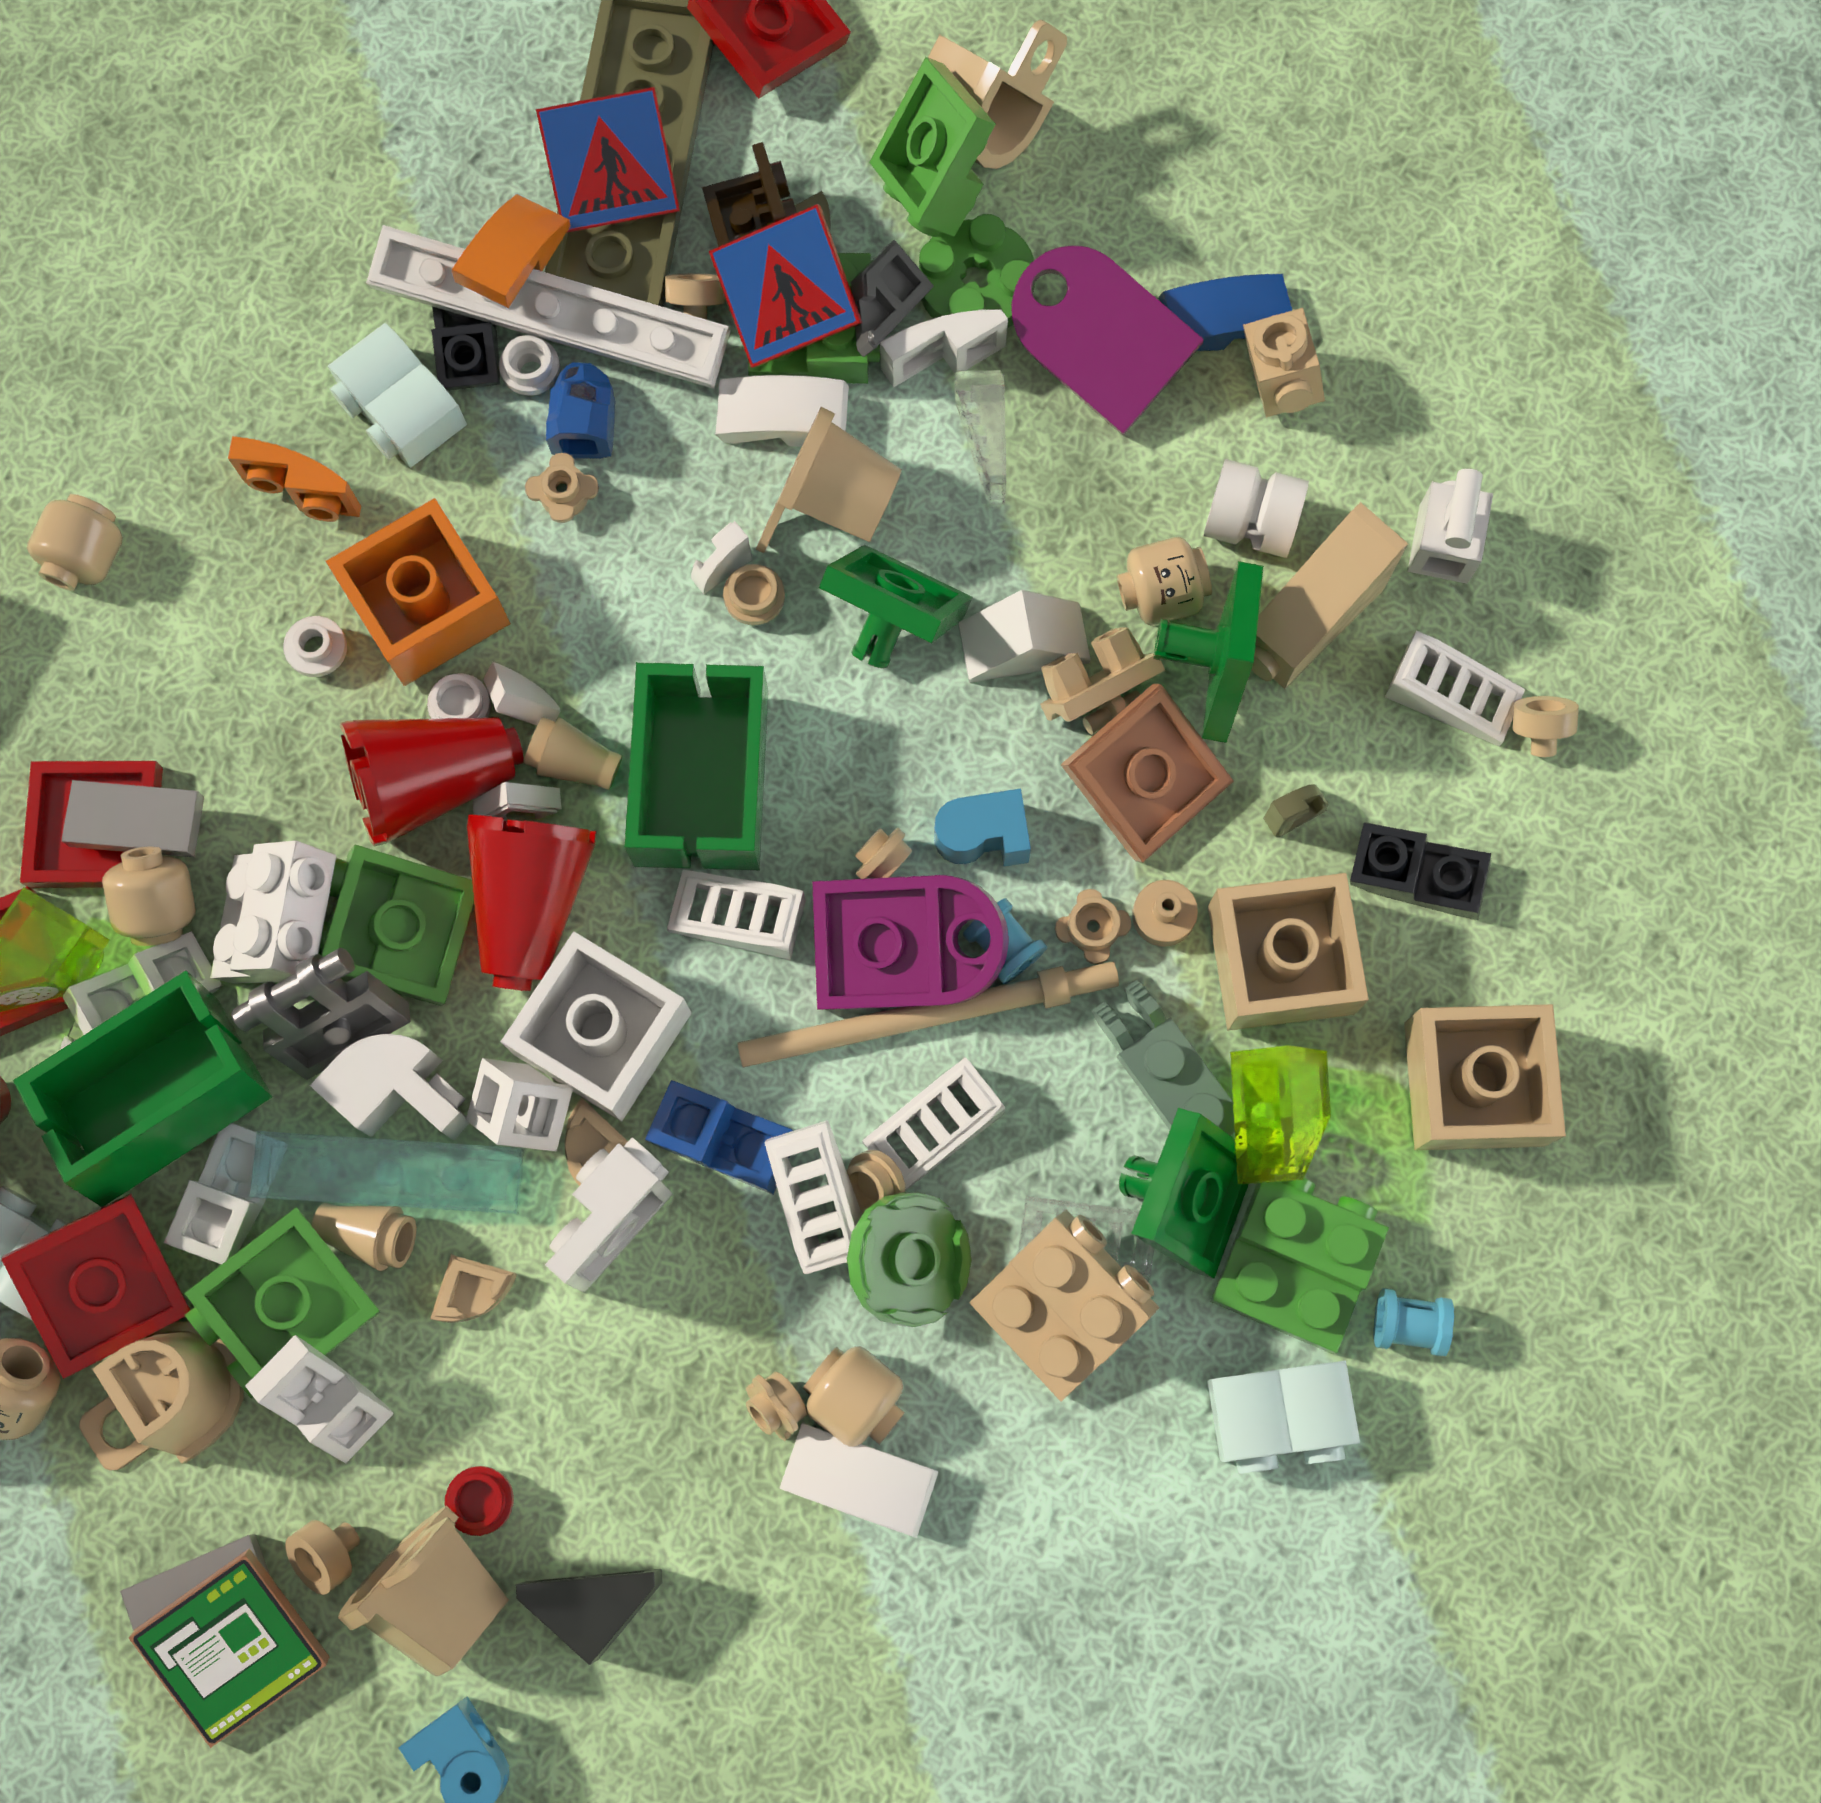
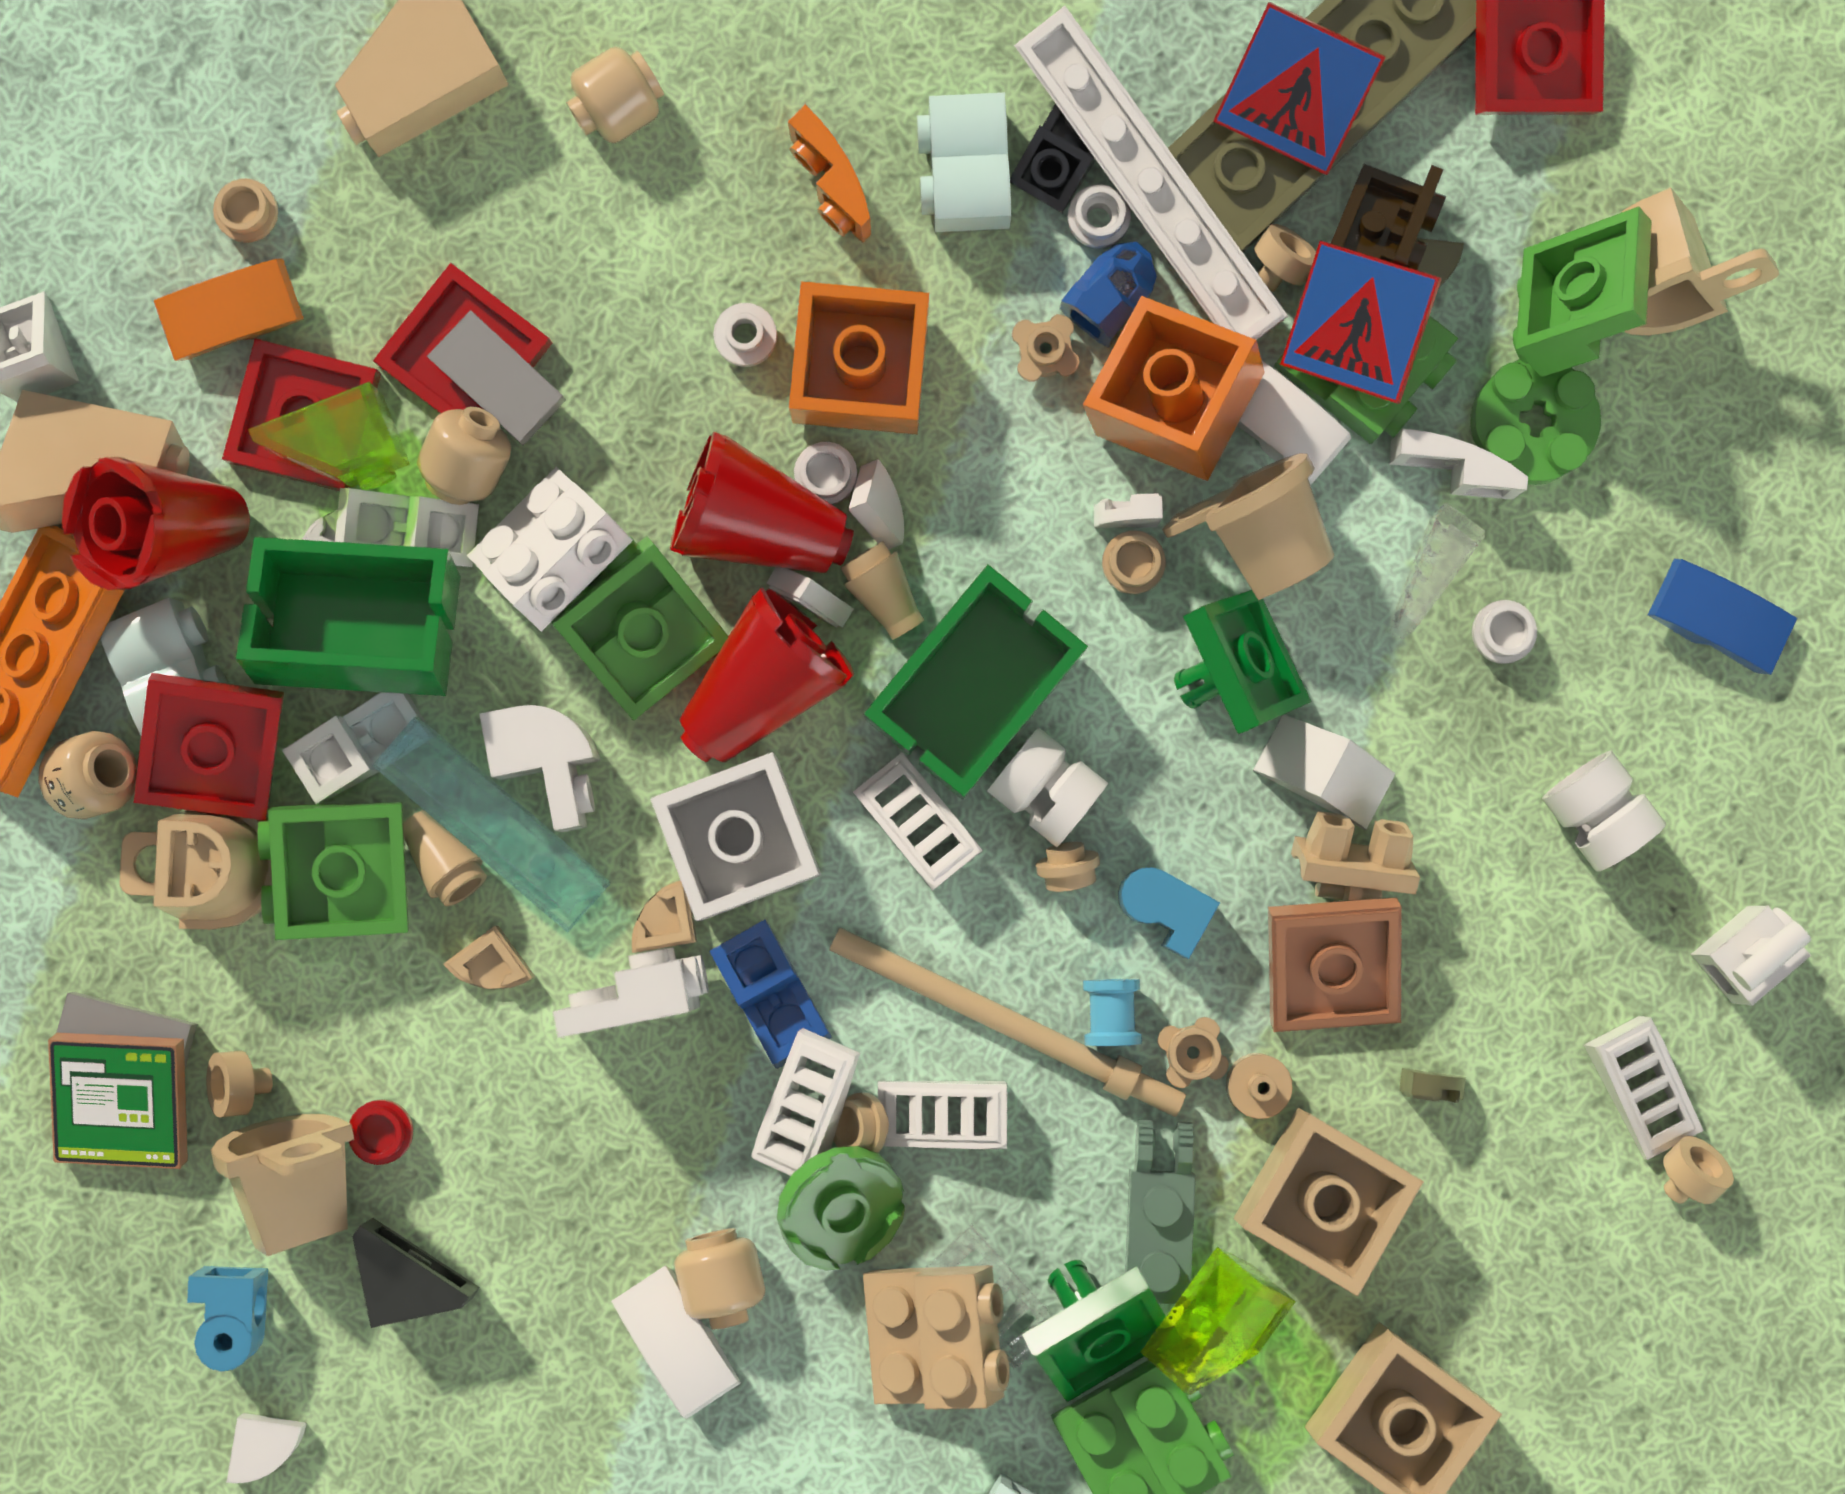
camera: 35 degrees right, 10 degrees up
flat silver plate [232,948,411,1080] -> none
white slope [245,1335,394,1464] -> none
orange slope [451,194,571,308] -> none
white brick [466,1058,573,1152] -> none
tan plate [746,1372,807,1441] -> none
magenta tile [812,875,1009,1010] -> none
dark grey tile [851,240,934,357] -> none
magenta tile [1012,246,1204,436] -> none
tan head [1117,537,1212,626] -> none
green tile [1153,561,1264,743] -> none
tan brick [1243,308,1325,418] -> none
tan slope [1251,502,1408,689] -> none
black slope [1350,822,1491,920] -> none
none -> white wheel [987,727,1108,848]
none -> orange brick [1083,296,1265,481]
none -> white plate [1472,600,1537,664]

